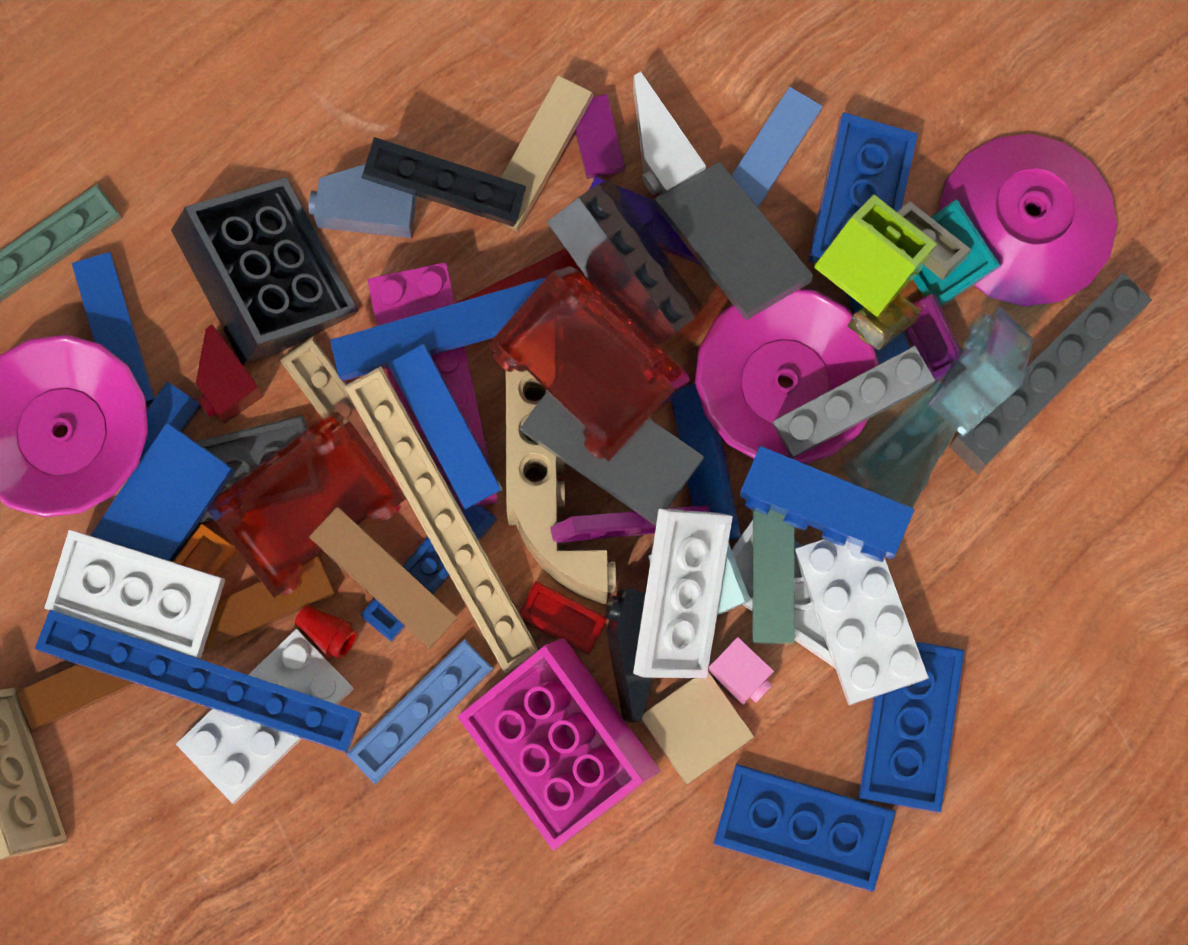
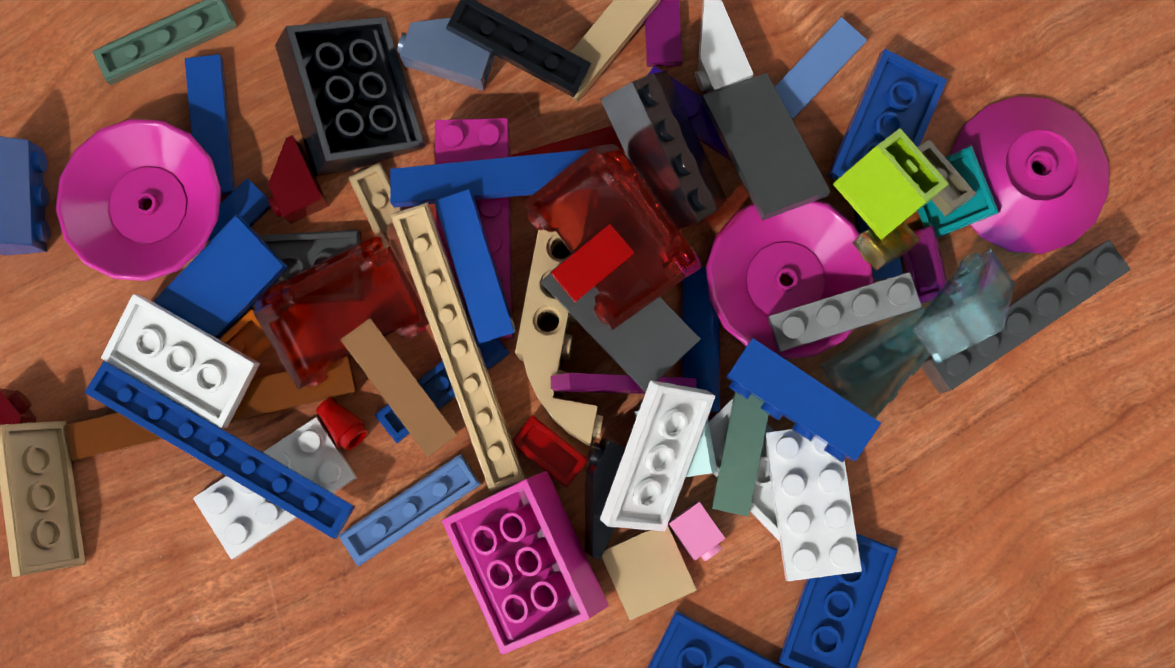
camera: 15 degrees right, 5 degrees up
none -> red tile [551,224,634,303]

